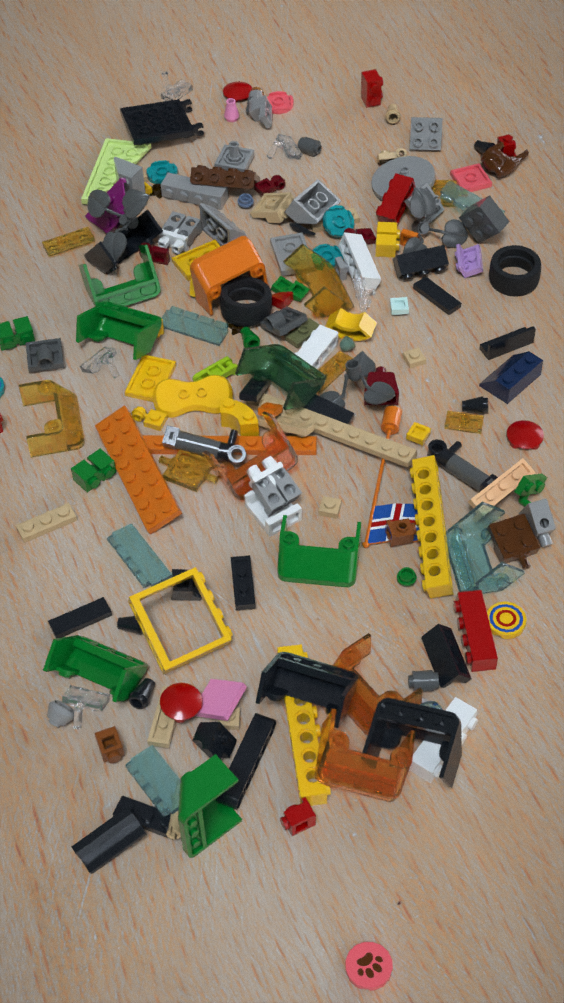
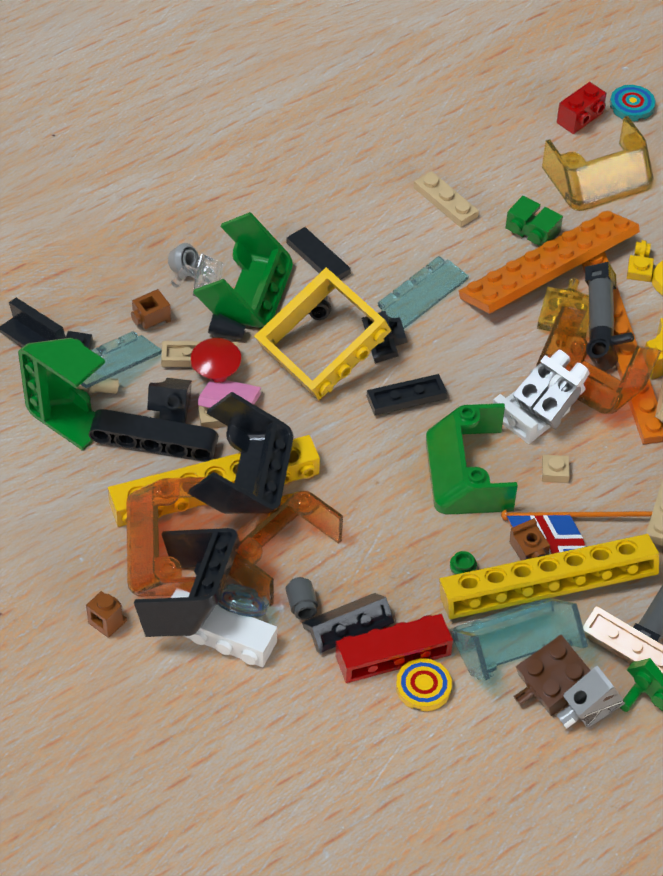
camera: 75 degrees right, 0 degrees up
red brick [280,797,316,836] -> none
none -> dark orange brick [86,591,127,638]

